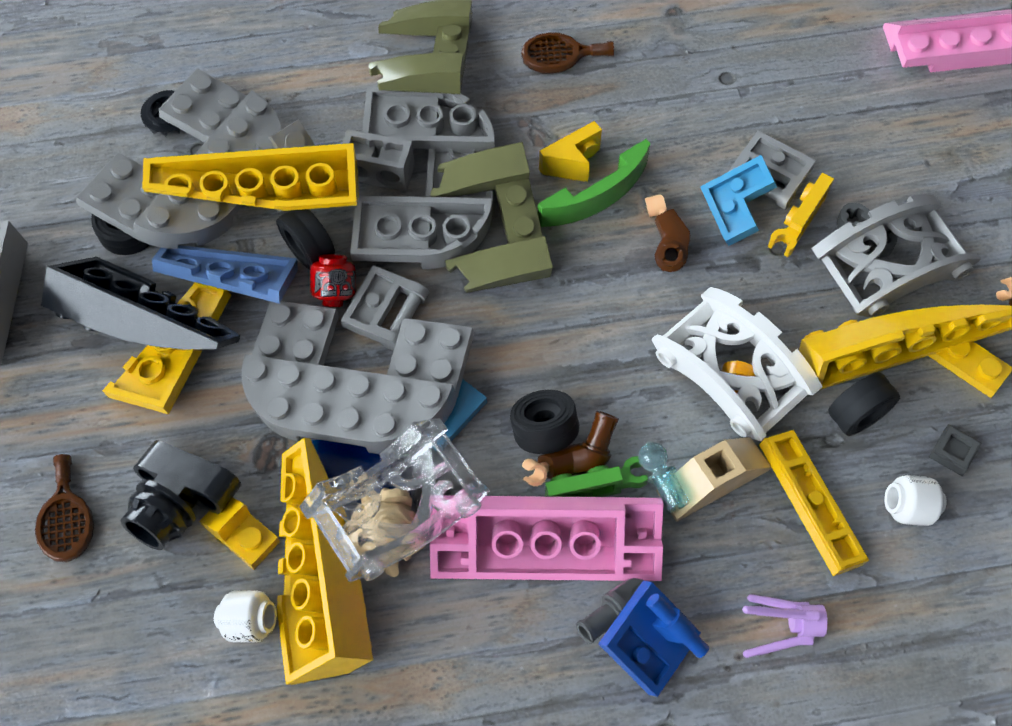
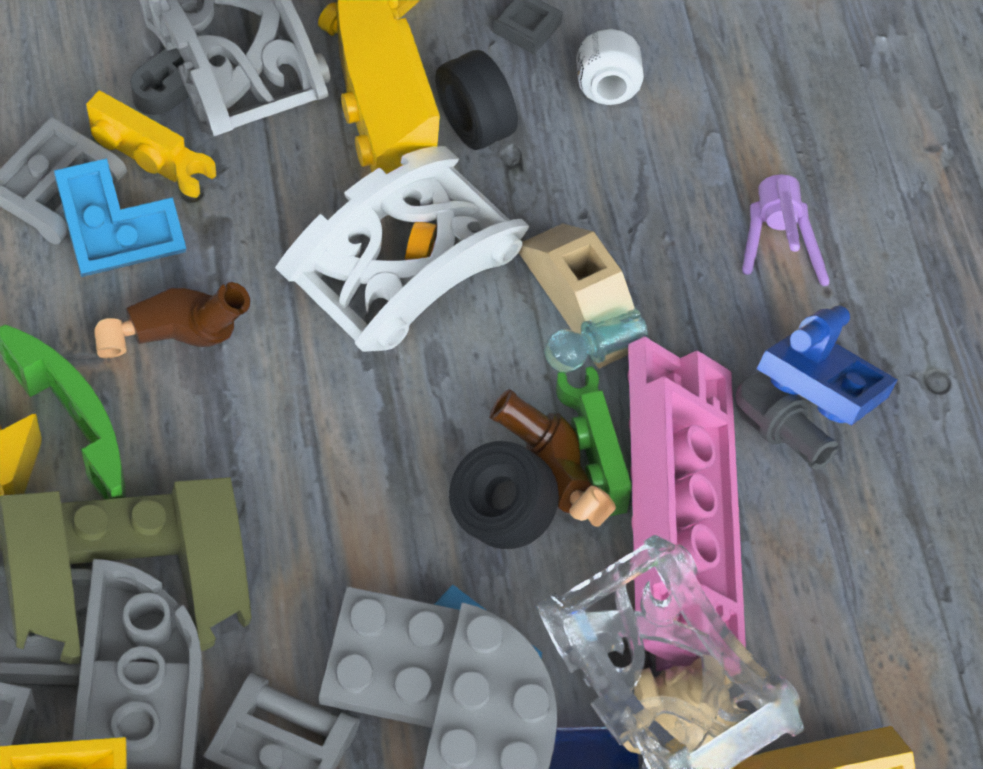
camera: 95 degrees left, 5 degrees down
yellow plate [759,430,869,577] -> none

